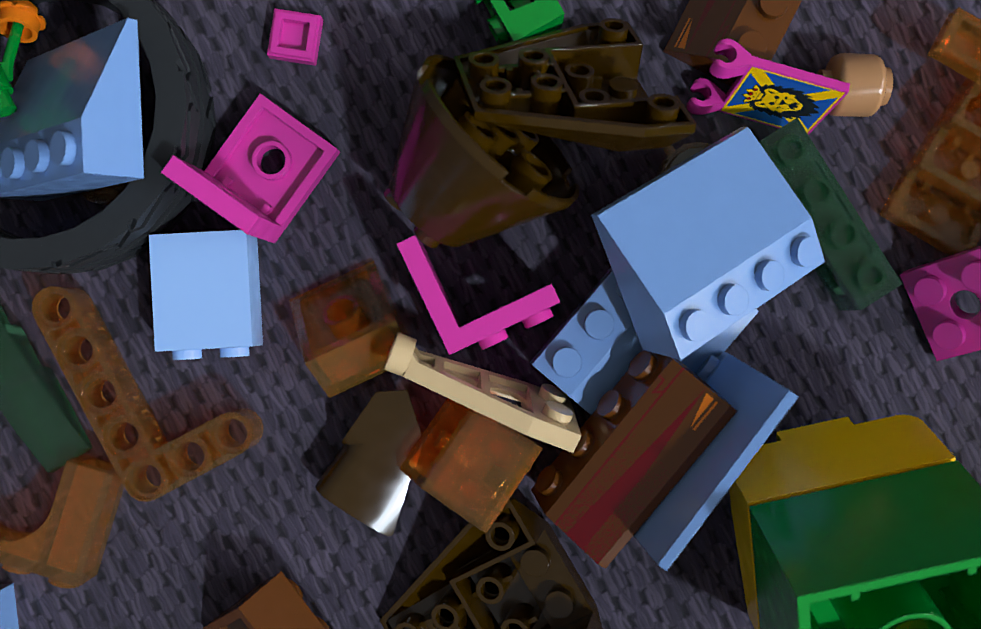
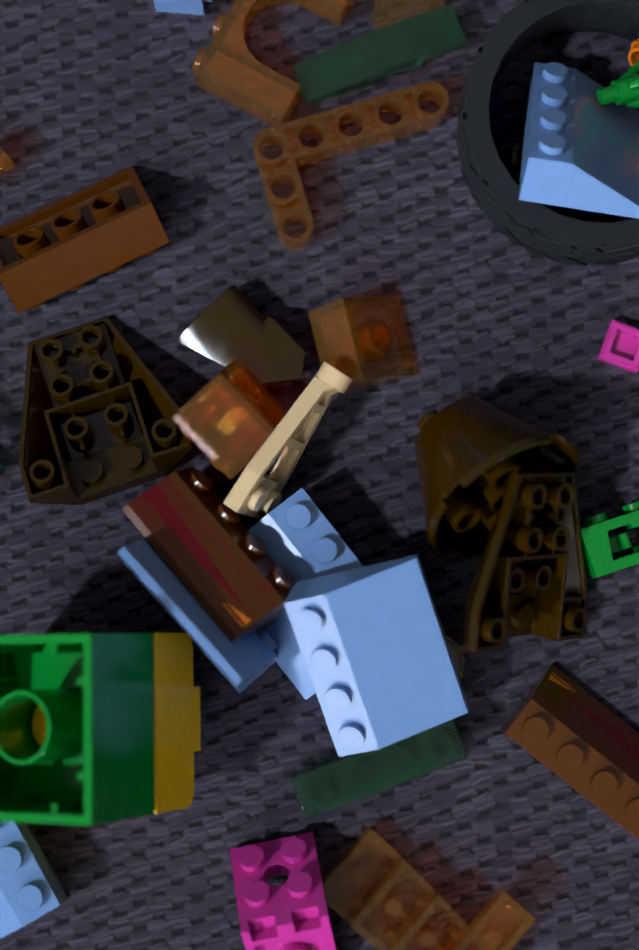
camera: 100 degrees right, 5 degrees down
light blue brick [149,230,263,360] -> none
dark pink bracket [161,94,340,243] -> none
dark pink bracket [397,235,560,355] -> none
flag [687,38,850,136] -> none
medium nougat head [817,53,893,117] -> none

